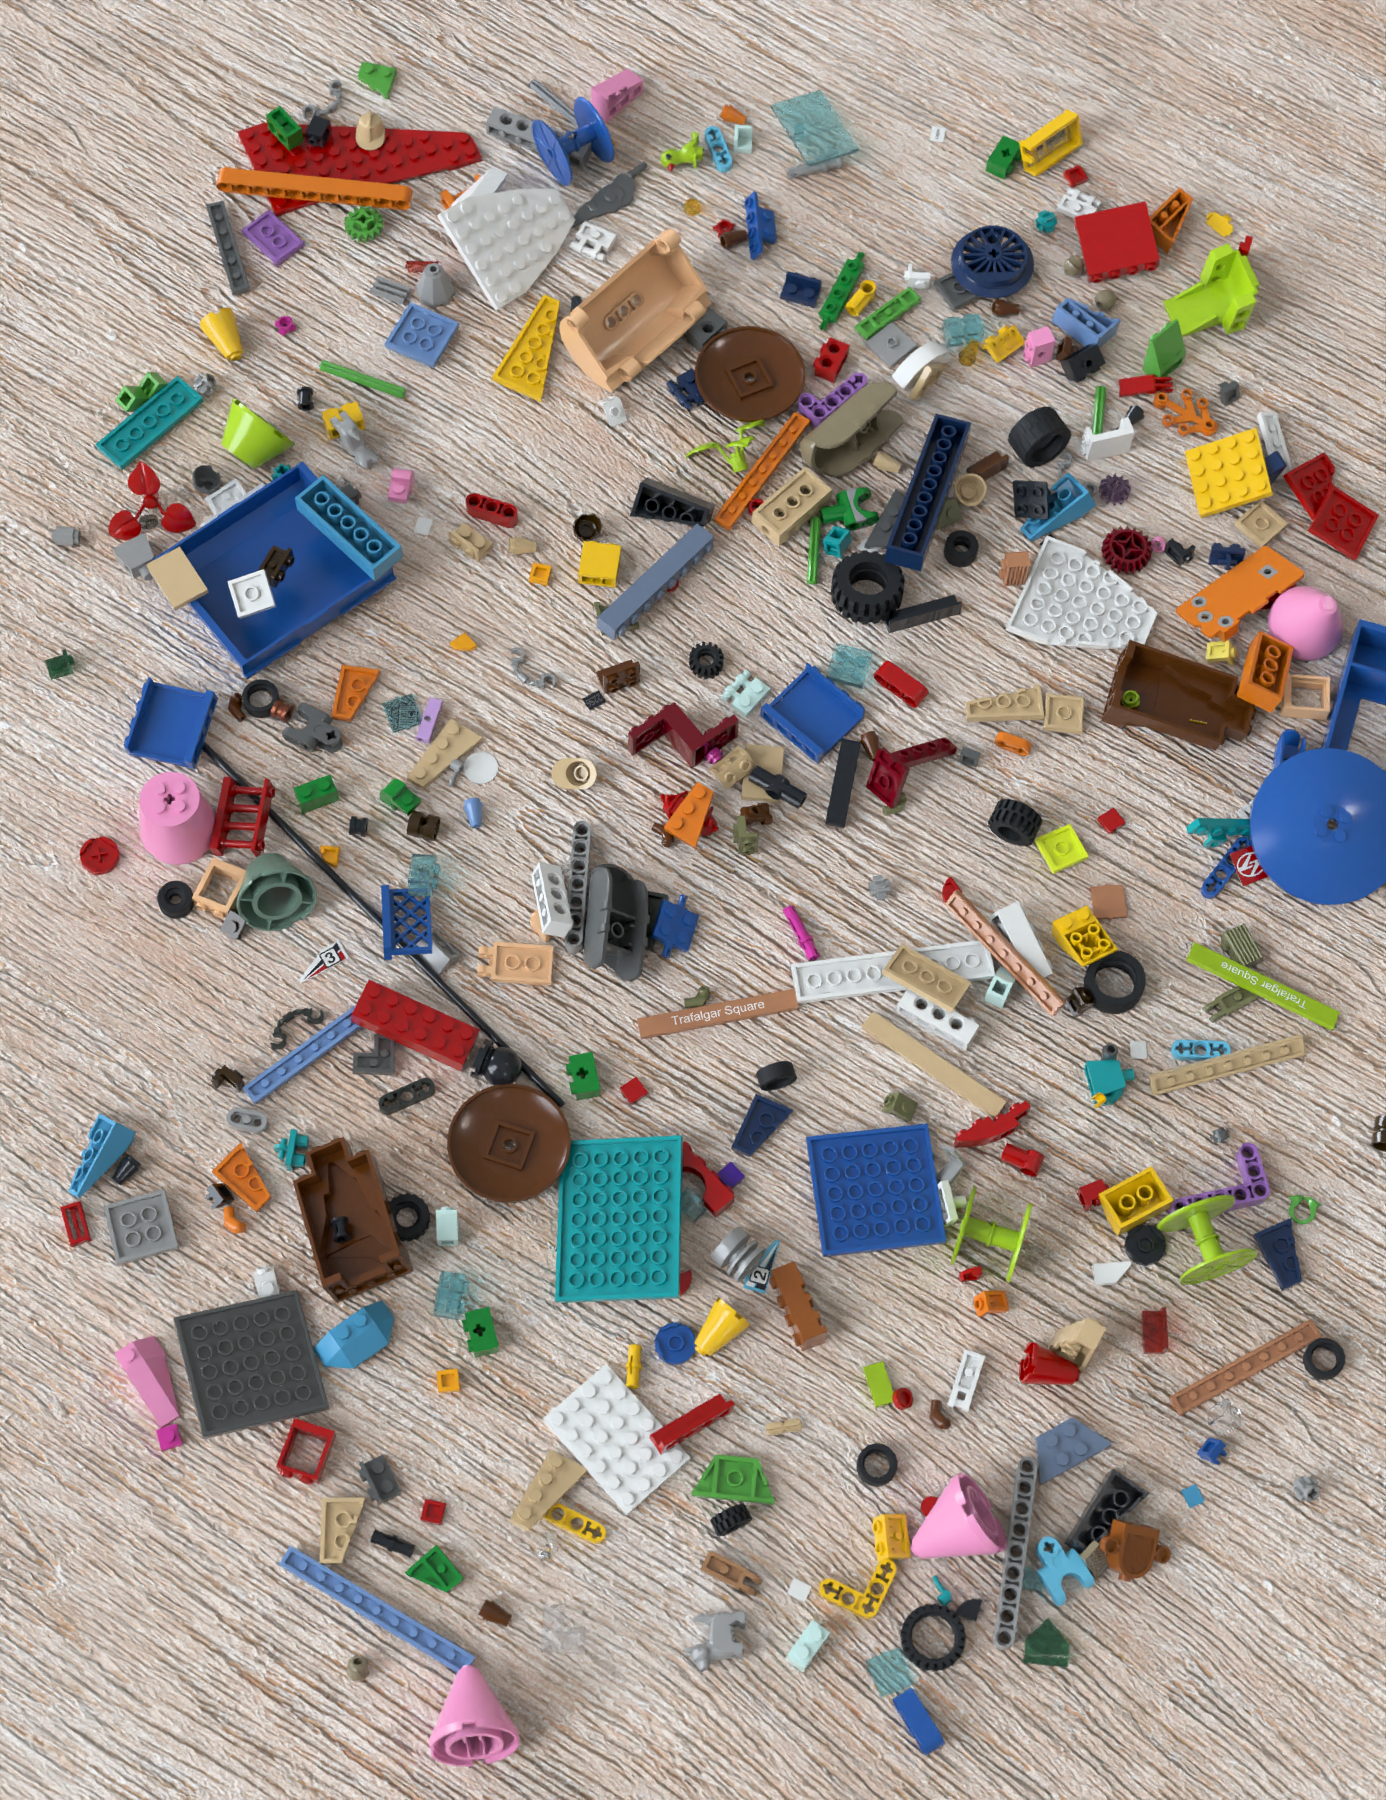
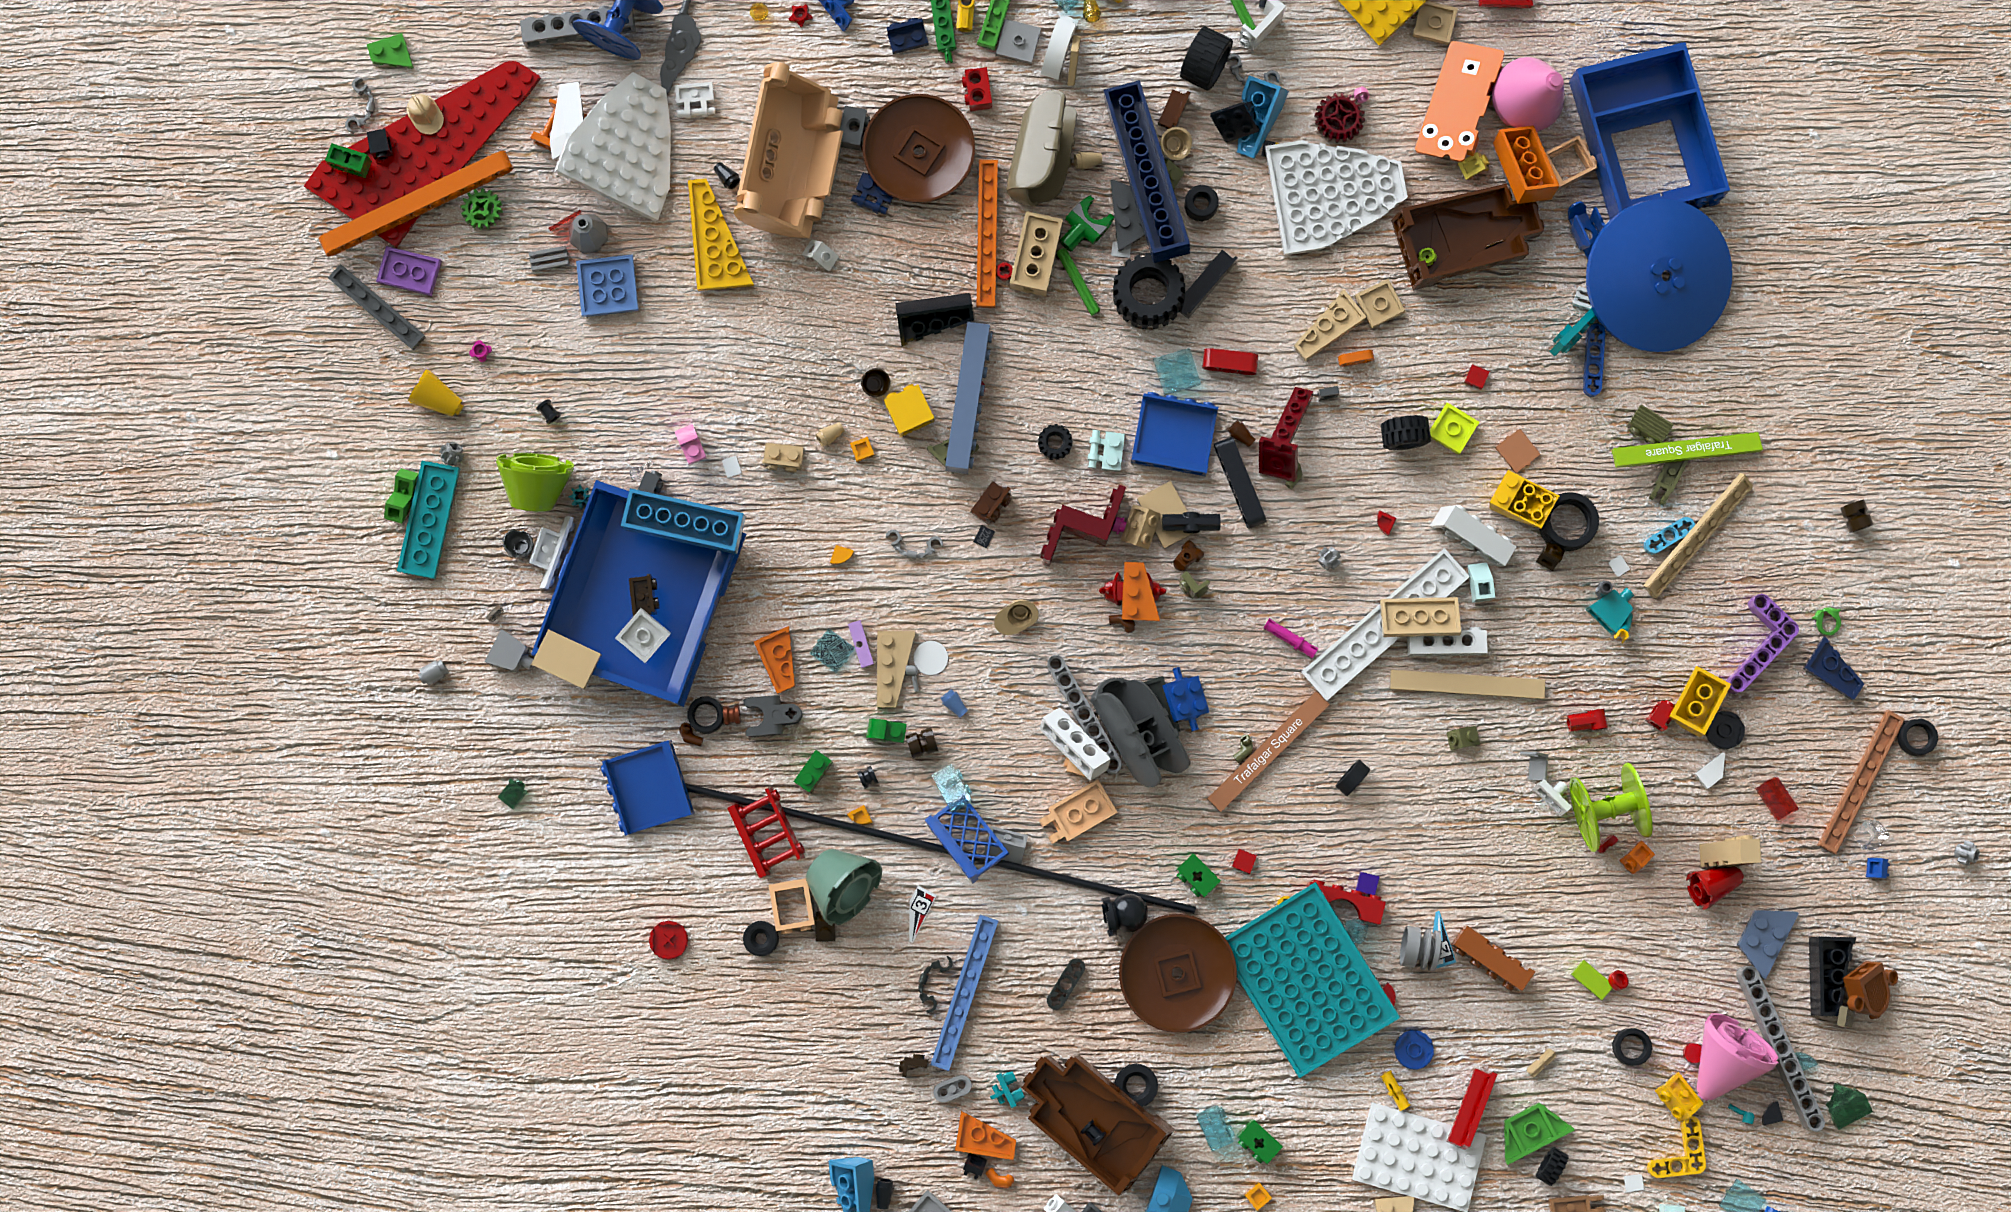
camera: 30 degrees left, 15 degrees up
red plant [108,461,196,540] -> none
bright pink cone [139,772,216,865] -> none
bright green axle [319,360,406,398] -> none
yellow piece [321,401,365,440] -> none
light grey animal [330,411,378,469] -> none
red brick [351,980,480,1071] -> none
dark grey plate [353,1034,395,1075] -> none
light aqua slope [436,1207,459,1246] -> none
red beam [465,493,518,528] -> none
lime plant [686,420,765,473] -> none
yellow cone [694,1297,750,1357] -> none
reddish brown cone [720,230,748,249] -> none
dark blue wing [731,1094,793,1157] -> none
medium lavender beam [798,372,867,428] -> none
blue plate [806,1124,946,1257] -> none
teal brick [823,526,852,559] -> none
black tyre [900,1603,966,1672] -> none
reddish brown arm [929,1399,951,1430] -> none
nougat tile [944,889,1066,1017] -> none
white plate [947,1349,985,1412] -> none
red slope [954,1100,1031,1148] -> none
nougat brick [999,551,1030,587] -> none
medium azure piece [1036,1537,1094,1606] -> none
clear purple gear [1098,473,1131,506] -> none
lime piece [1157,1195,1258,1285] -> none
black bracket [1164,538,1196,567] -> none
dark azure sticker [1181,1484,1205,1508] -> none
dark blue hips [1208,543,1245,570] -> none
dark grey plate [1210,1127,1230,1143] -> none
red sticker [1230,845,1268,886] -> none

